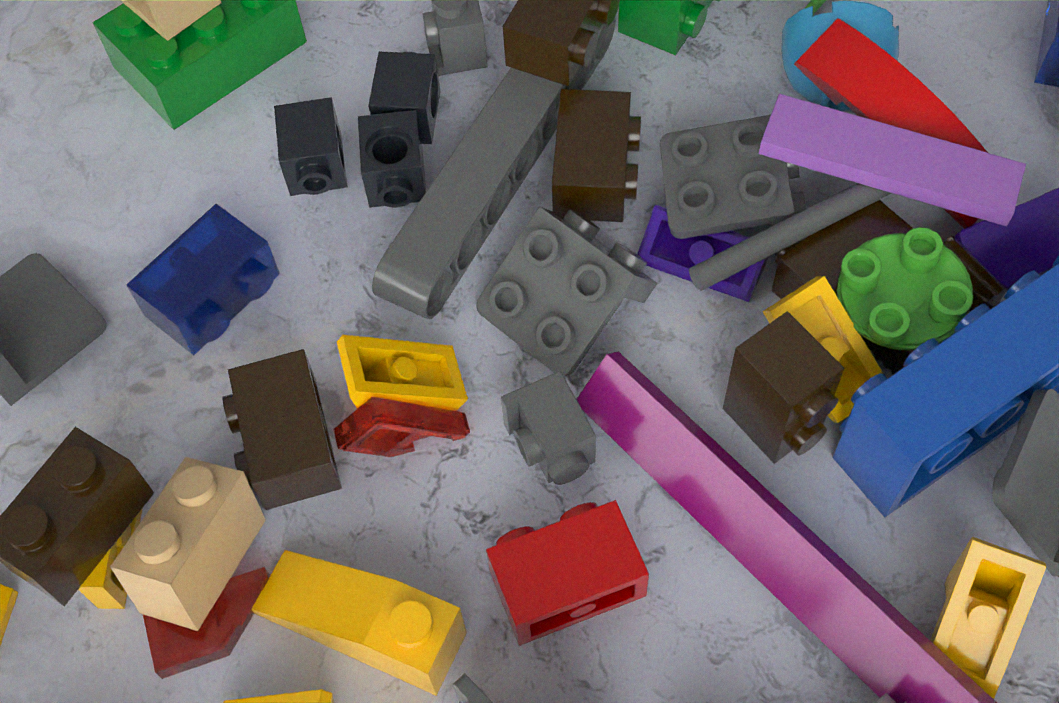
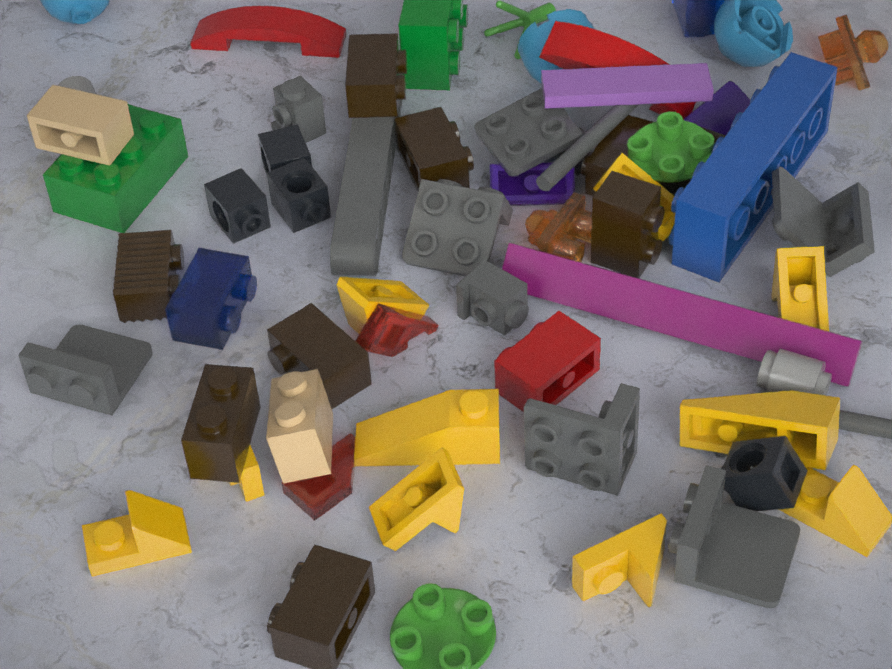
camera: 25 degrees left, 15 degrees down
none -> dark brown brick [113,230,184,323]
none -> clear orange hips [525,192,592,262]

